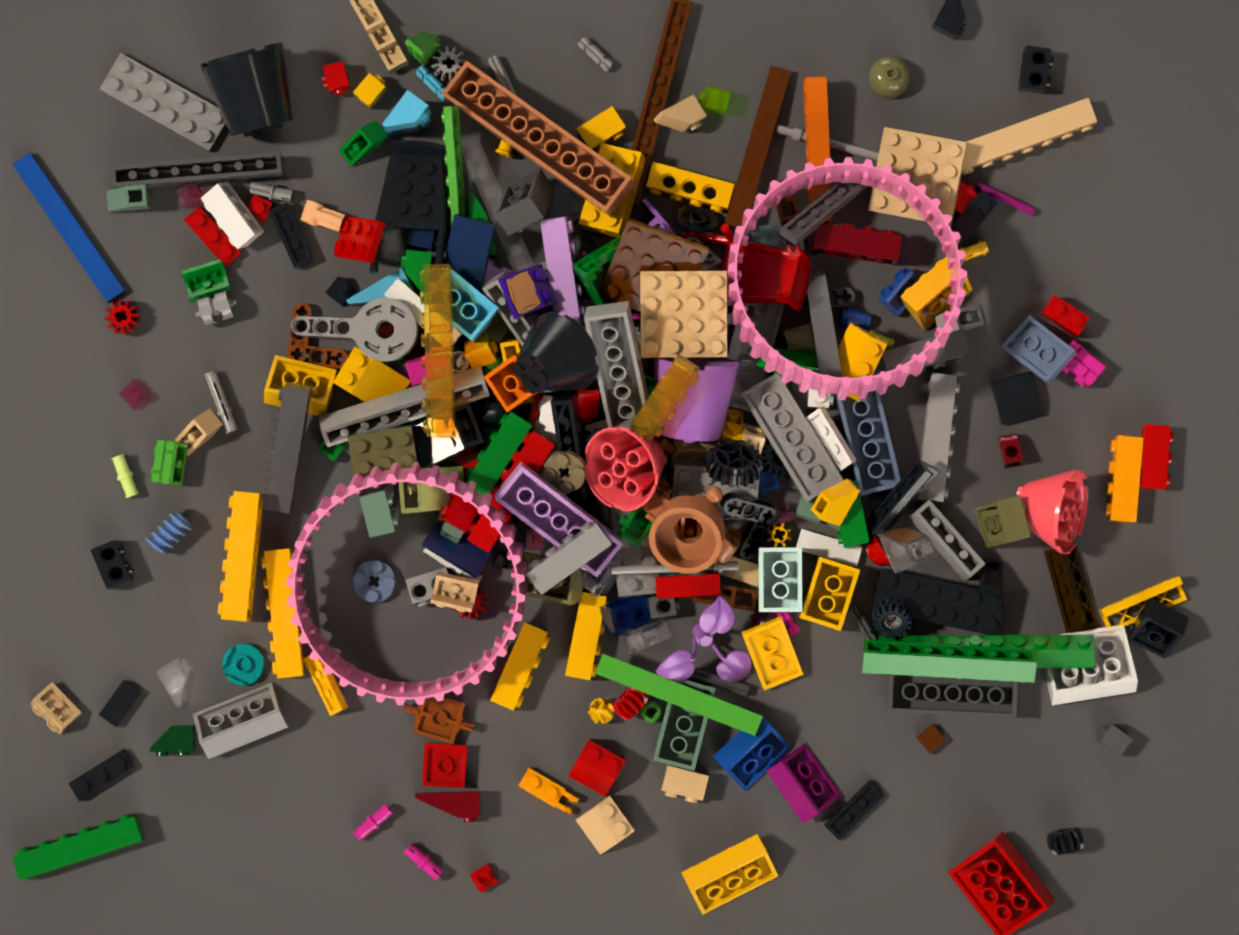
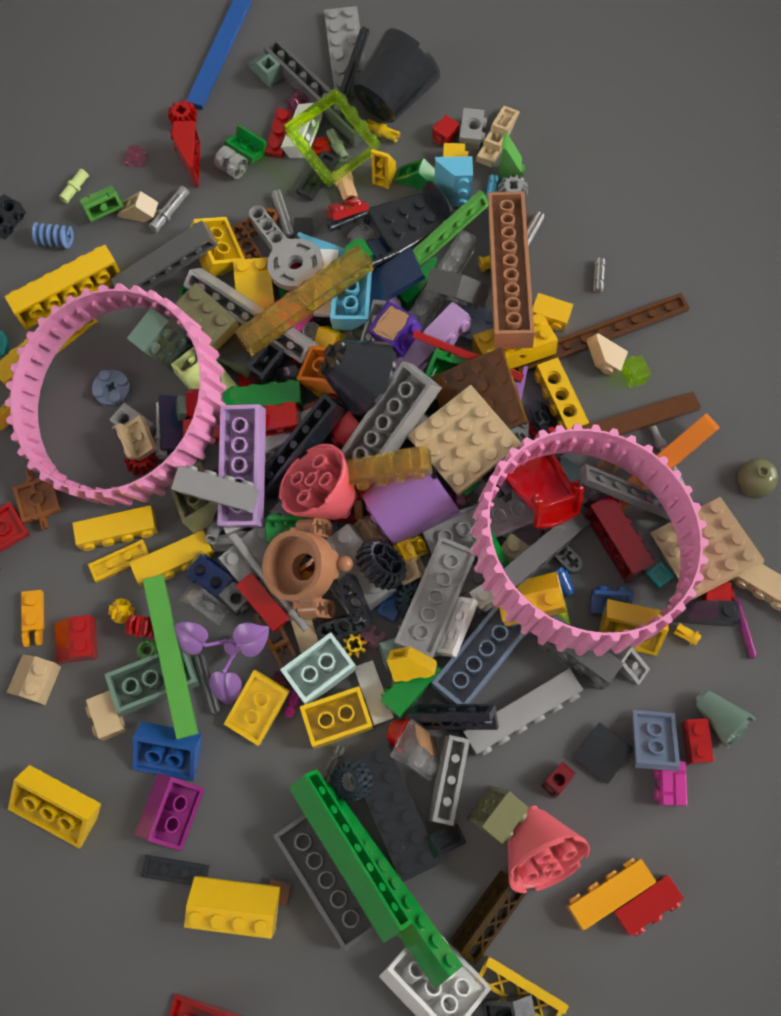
camera: 55 degrees right, 15 degrees down
dark tan plate [543,450,587,494] -> none
none -> yellow tile [88,539,149,583]
none -> red slope [170,121,201,188]
none -> yellow slope [184,876,280,939]
none -> light grey axle [271,189,294,238]
none -> clear neon green window [284,88,380,188]
none -> black axle [338,26,370,100]
none -> yellow pin [366,119,400,143]
none -> yellow slope [371,149,396,189]
none -> red tile [412,329,524,381]
none -> light grey brick [459,108,487,150]
none -> teal tile [645,561,674,590]
none -> sand green cone [695,690,756,749]

